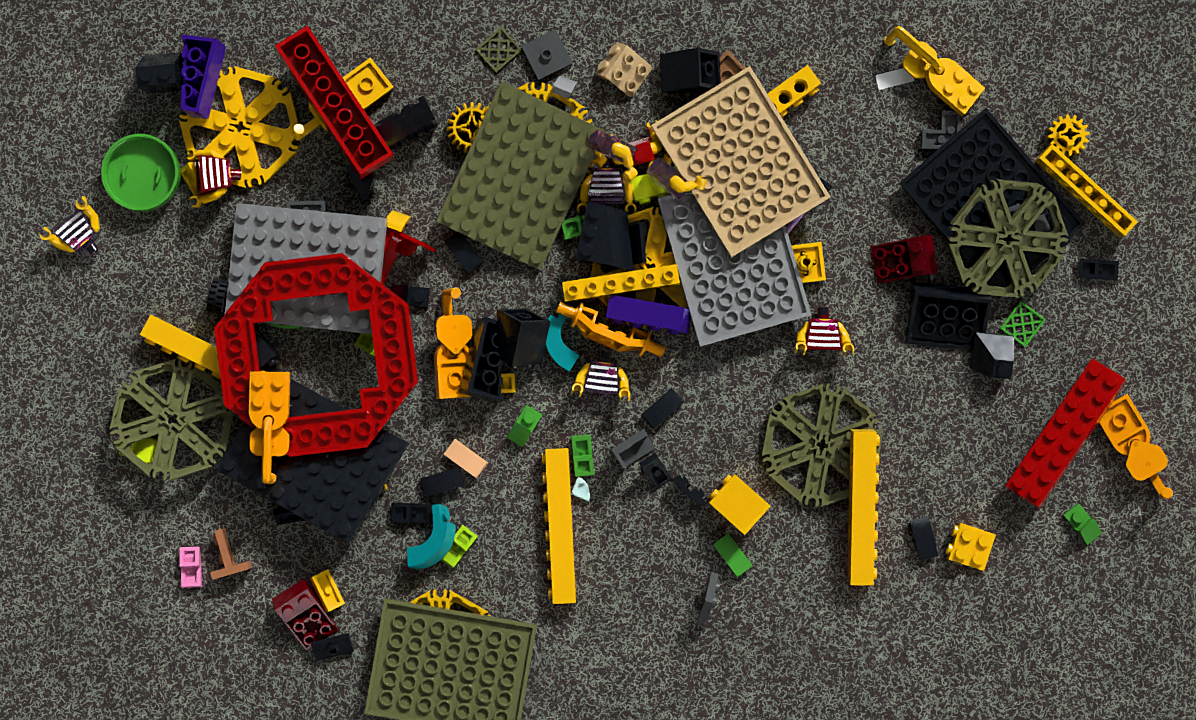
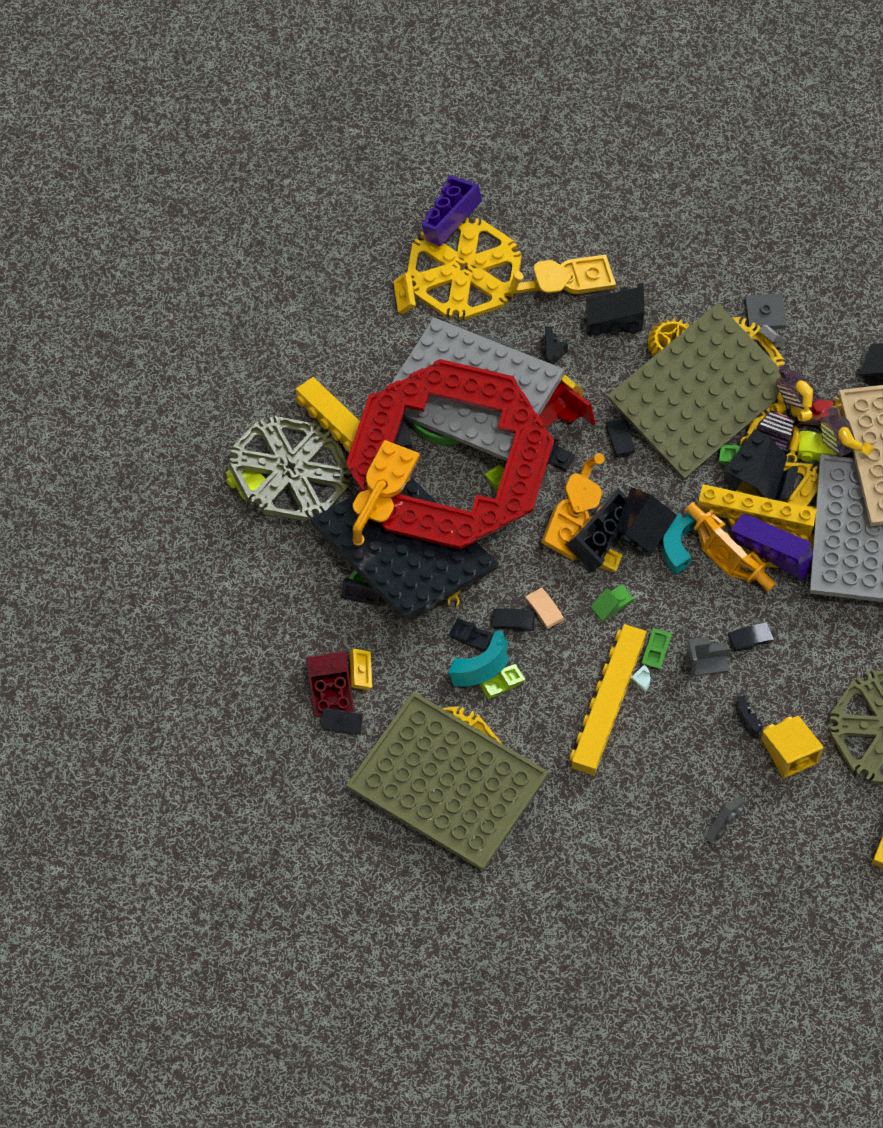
camera: 25 degrees right, 25 degrees down
torso [38,196,100,256] -> none
bright green brick [101,134,181,212] -> none
black slope [135,52,183,94] -> none
bright pink slope [180,546,202,588] -> none
torso [186,148,241,208] -> none
black tyre [206,279,229,315] -> none
nougat bracket [210,528,252,580] -> none
red brick [275,25,393,179] -> none
olive window [475,27,522,73] -> none
torso [571,350,630,402] -> none
tan bracket [595,42,652,97] -> none
black slope [639,453,672,489] -> none
bright green slope [713,533,753,577] -> none

